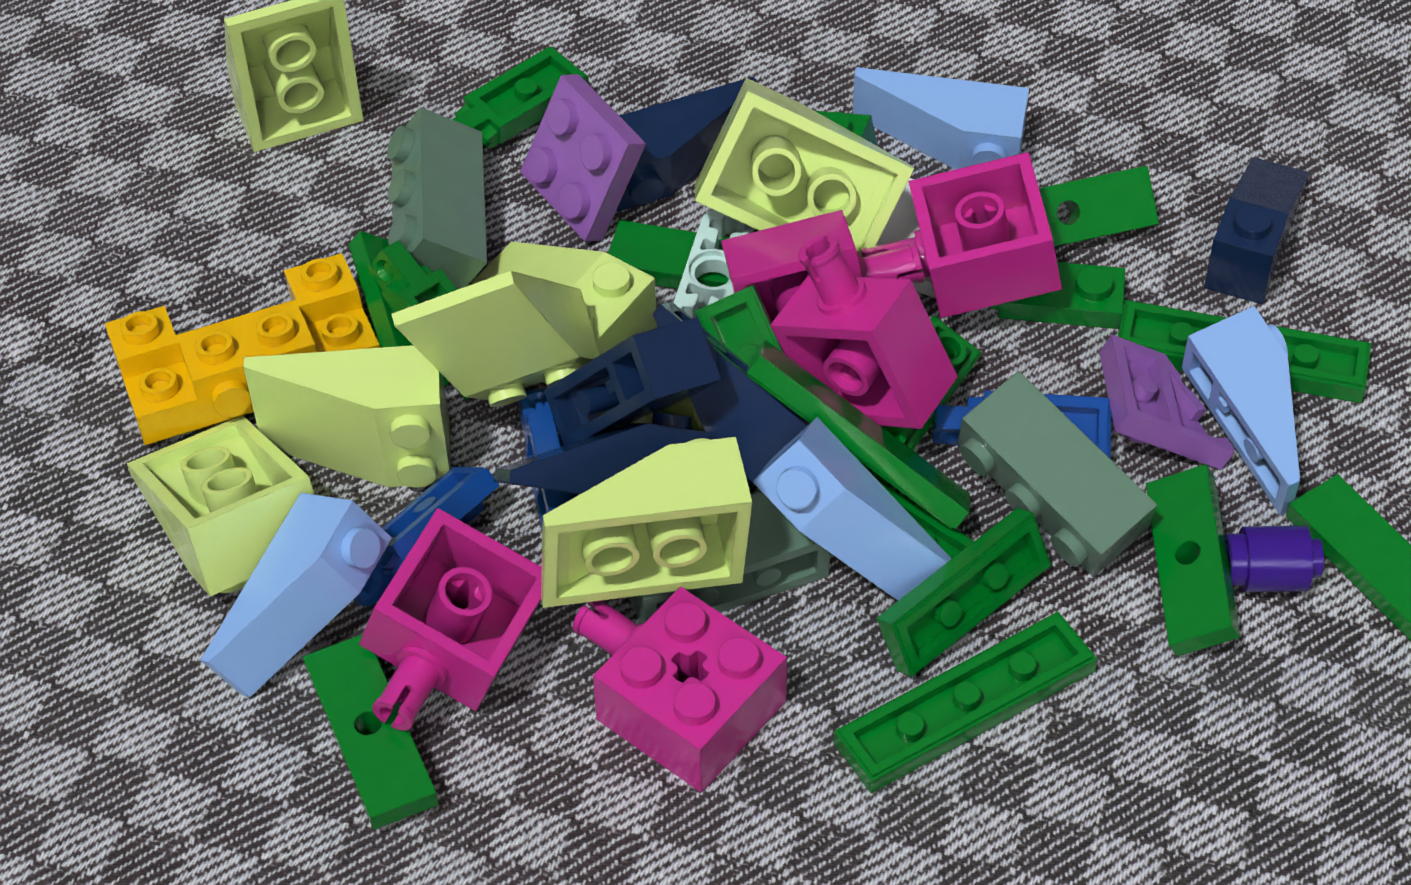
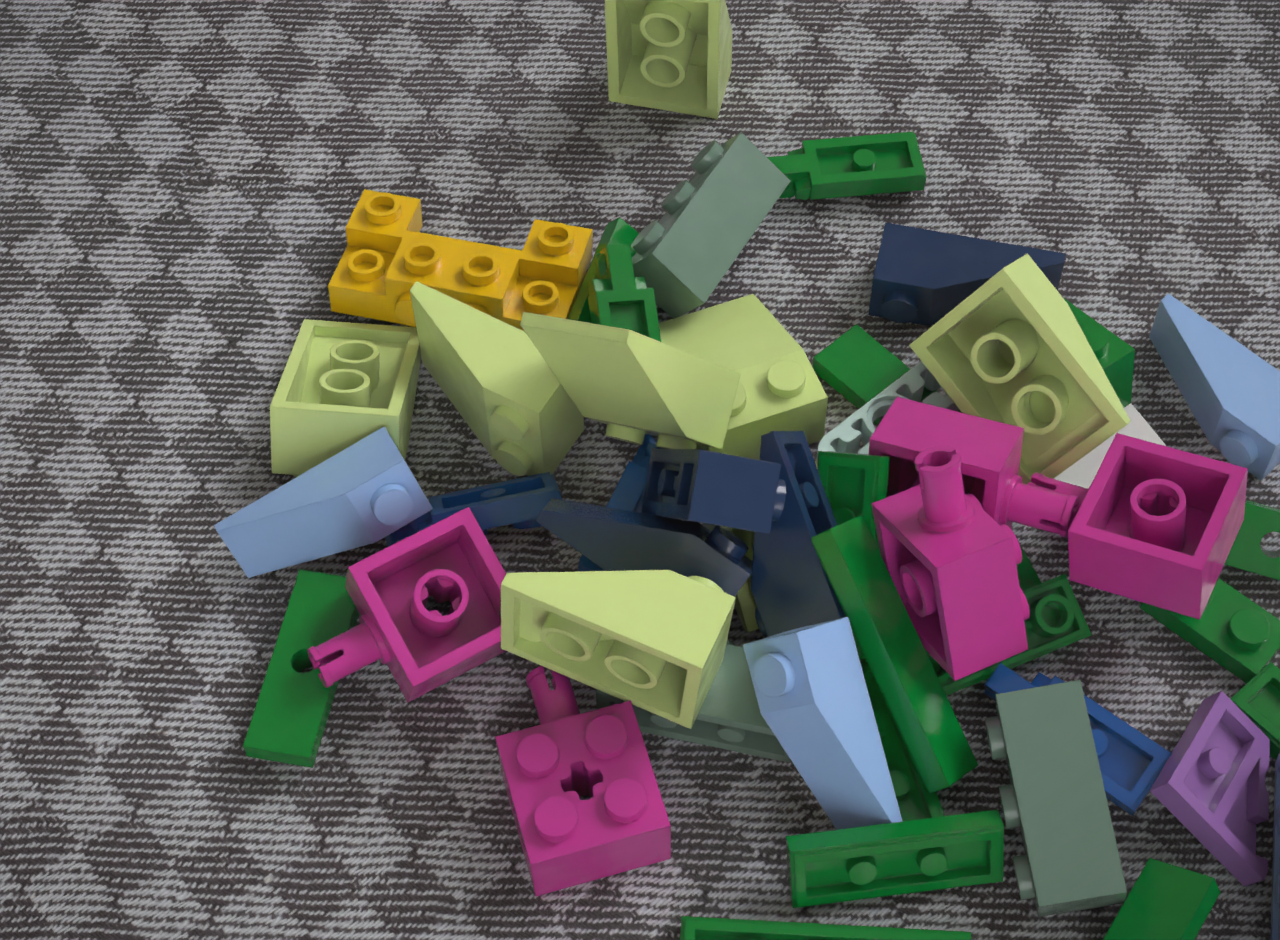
camera: 35 degrees right, 5 degrees up
medium lavender plate [520,74,646,242] -> none

